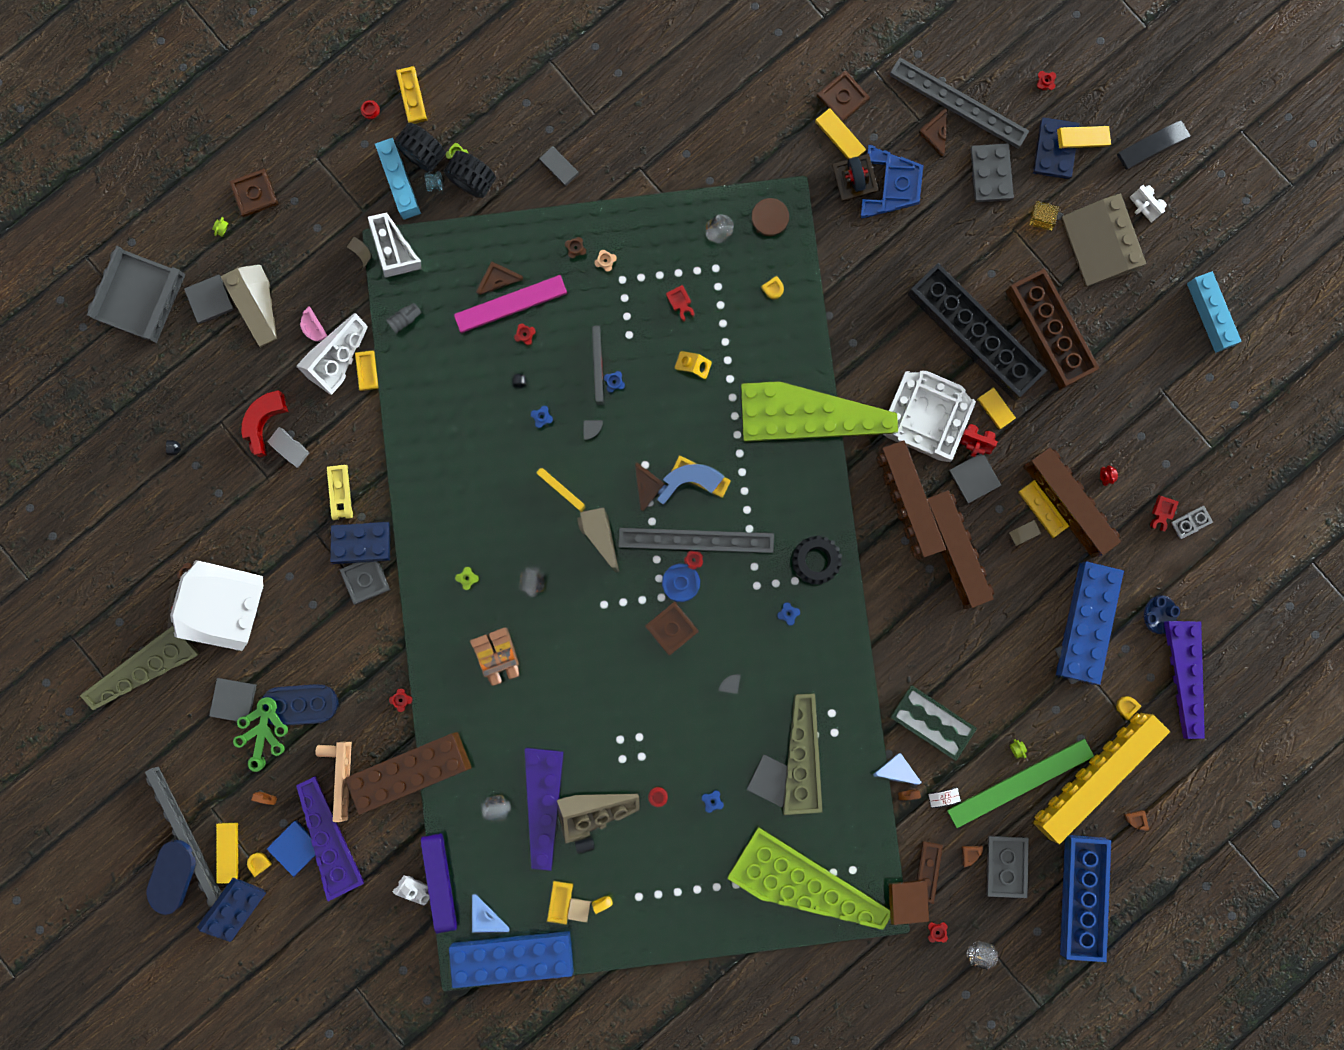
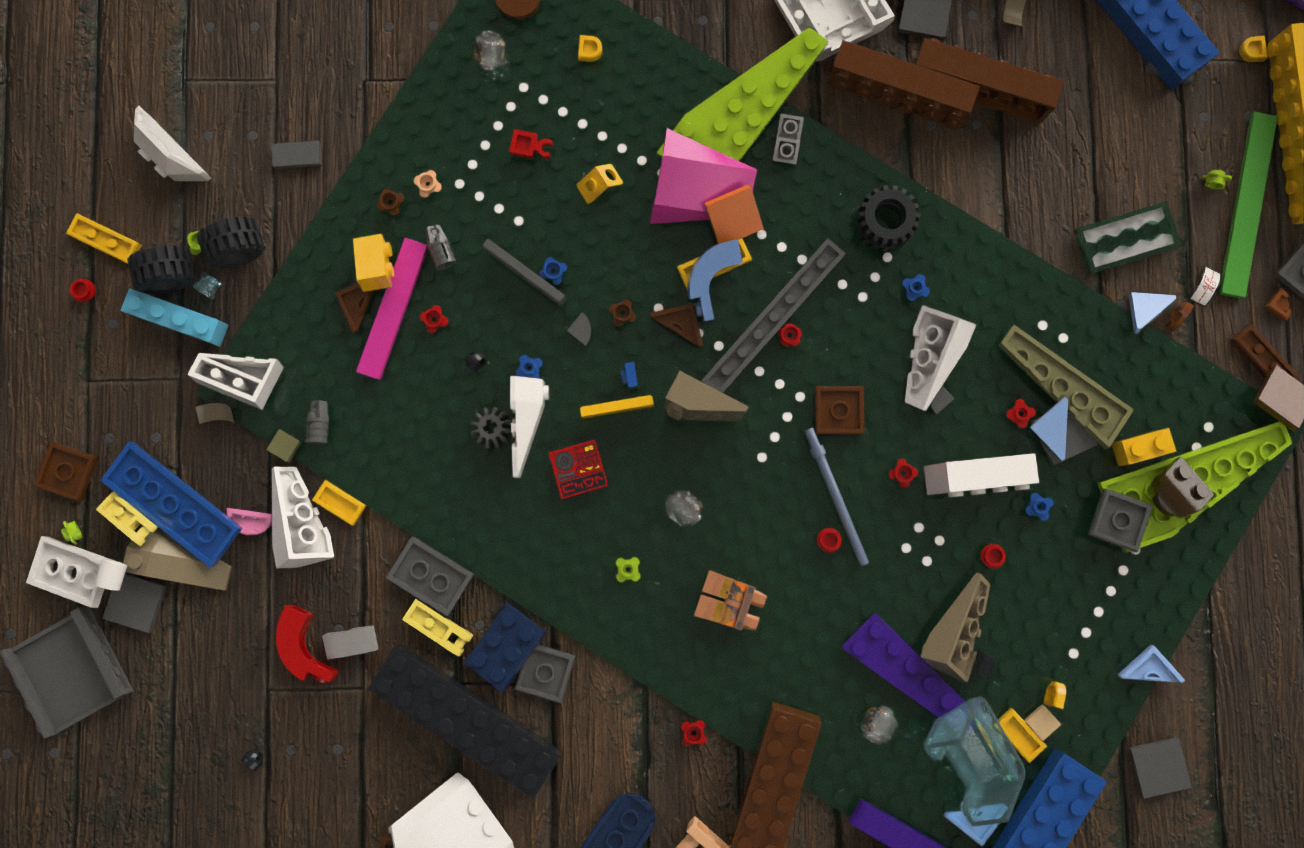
camera: 50 degrees left, 0 degrees up
blue tile [662,564,700,602] -> none
none -> white hinge [26,536,127,608]
none -> light yellow plate [96,491,158,546]
none -> blue plate [100,442,243,568]
none -> white wedge [134,106,211,181]
none -> olive tile [266,429,302,462]
none -> yellow brick [353,234,394,292]
none -> black brick [367,644,563,799]
none -> dark grey plate [386,536,475,616]
none -> dark grey hinge [424,225,456,270]
none -> dark grey gear [471,407,512,448]
none -> white wedge [510,376,549,478]
none -> tile [549,439,608,500]
none -> reddish brown plate [609,300,636,327]
none -> blue plate [621,362,638,390]
none -> dark pink wedge [650,128,757,224]
none -> orange tile [704,184,764,244]
none -> light grey slope [773,114,804,165]
none -> sand blue bar [804,428,869,566]
none -> red plate [817,528,842,552]
none -> red plate [889,459,918,488]
none -> white wedge [905,305,976,411]
none -> clear light blue windscreen [923,696,1025,827]
none -> white wedge [924,454,1039,498]
none -> red plate [1006,399,1036,428]
none -> light blue tile [1030,397,1068,461]
none -> dark grey tile [1088,489,1153,552]
none -> yellow brick [1112,428,1176,466]
none -> light blue tile [1118,645,1185,683]
none -> dark grey tile [1128,737,1192,798]
none -> dark brown slope [1151,457,1214,518]

